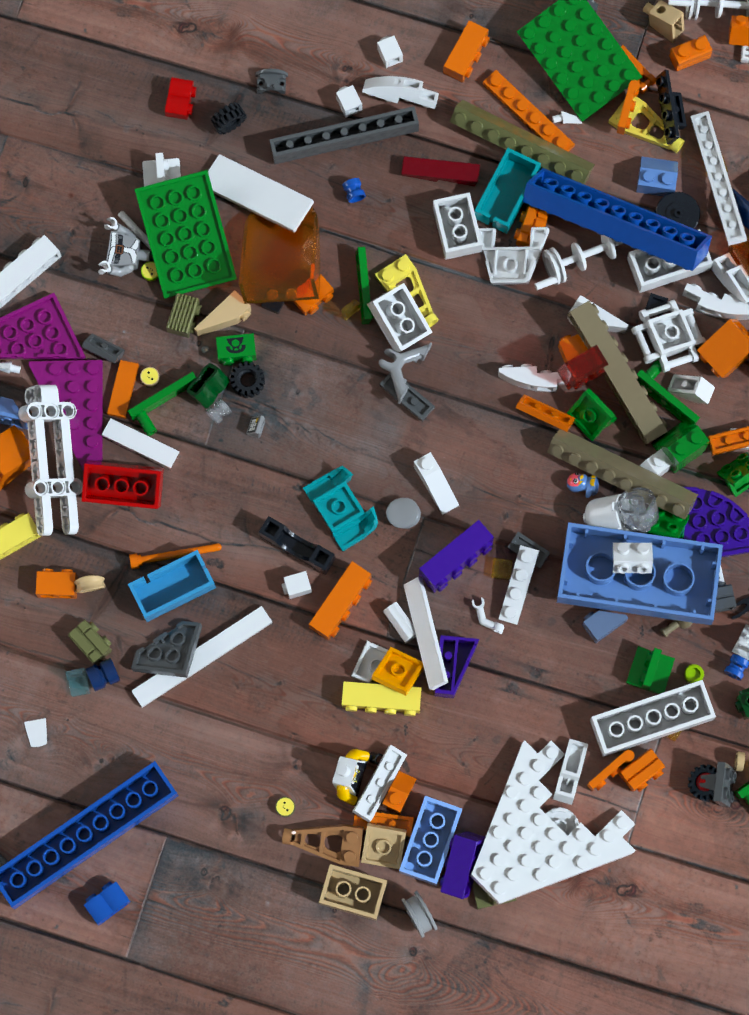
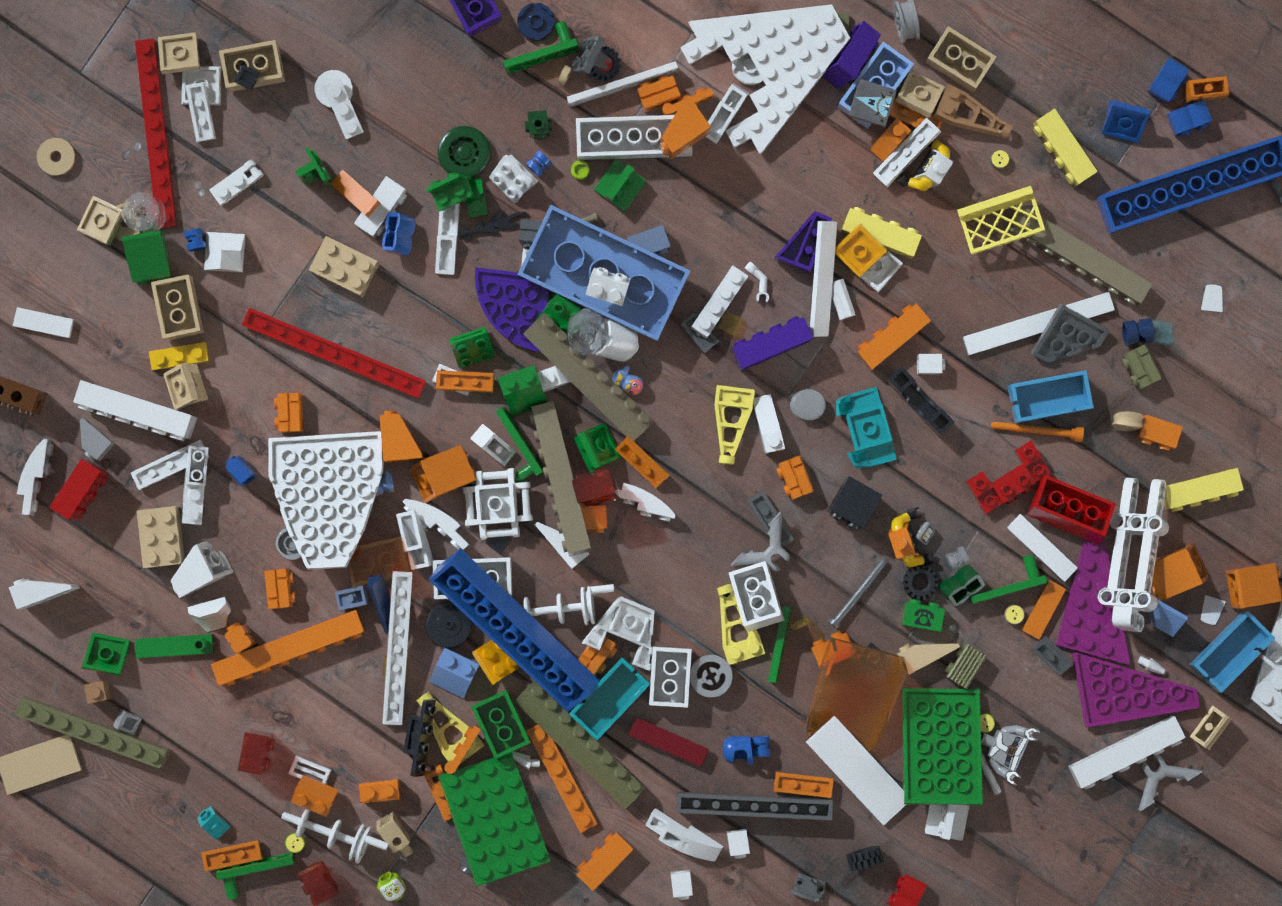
camera: 170 degrees left, 10 degrees up
none -> green brick [471,689,531,759]
none -> light orange plate [472,640,520,685]
none -> white tile [567,61,678,107]
none -> orange slope [660,95,711,159]
none -> light grey wheel [690,655,732,697]
none -> light yellow plate [714,385,755,465]
none -> blue helmet [723,736,753,766]
none -> orange plate [773,772,833,798]
none -> orange brick [776,456,814,500]
none -> black brick [827,476,883,531]
none -> dark grey bar [828,558,888,630]
none -> flat silver tile [848,79,897,128]
none -> torso [888,507,937,567]
none -> light yellow fence [957,186,1045,255]
none -> red bracket [965,440,1051,514]
none -> dark tan brick [1007,206,1153,306]
none -> light yellow brick [1033,109,1098,187]
none -> blue bracket [1101,100,1150,143]
none -> blue brick [1147,58,1189,104]
none -> orange brick [1184,76,1229,103]

